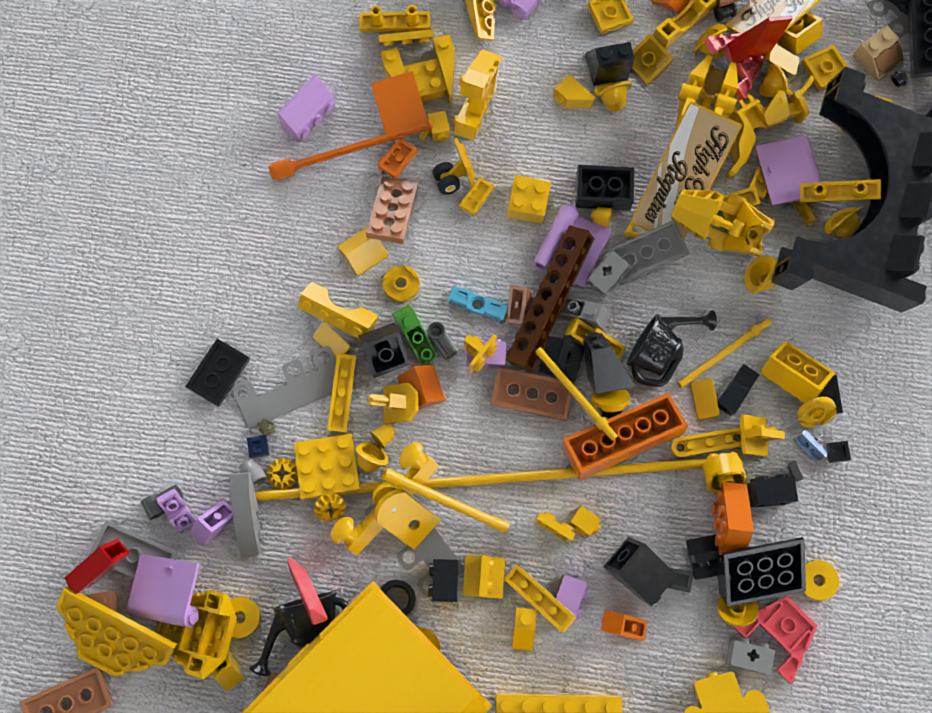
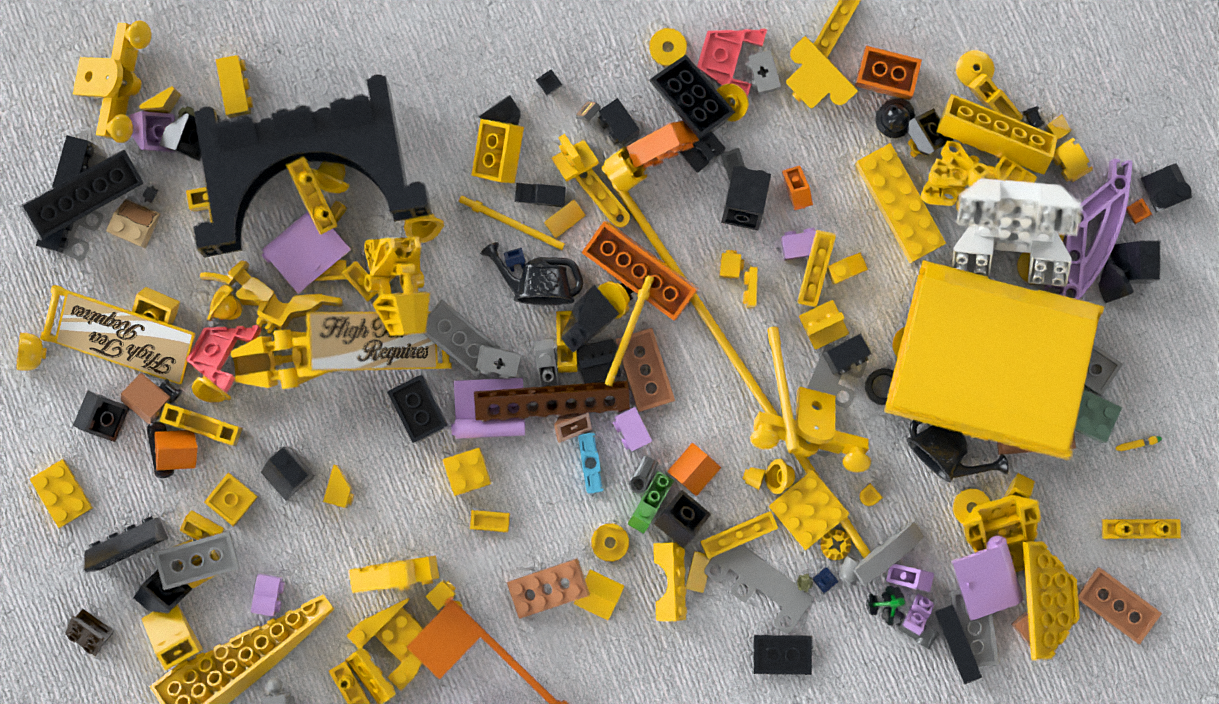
camera: 115 degrees left, 10 degrees up
red brick [64,538,130,594] -> none
coral slope [287,557,328,625] -> none
yellow gear [314,493,346,523] -> none
yellow piece [368,383,418,425] -> none
orange bracket [378,138,418,180] -> none
plate [432,138,476,195] -> none
yellow bracket [464,334,498,375] -> none
yellow hat [591,207,613,228] -> none
yellow helmet [594,81,632,112] -> none
yellow slope [632,33,674,85] -> none
red slope [727,15,793,65] -> none
yellow slope [764,44,799,76] -> none
light blue piece [794,430,829,463] -> none
yellow tile [796,397,837,428] -> none
yellow plate [801,44,849,91] -> none
none -> dark blue tile [504,247,526,272]
none -> yellow tile [859,483,883,506]
none -> black plant [866,586,905,626]
none -> black tile [934,605,982,685]

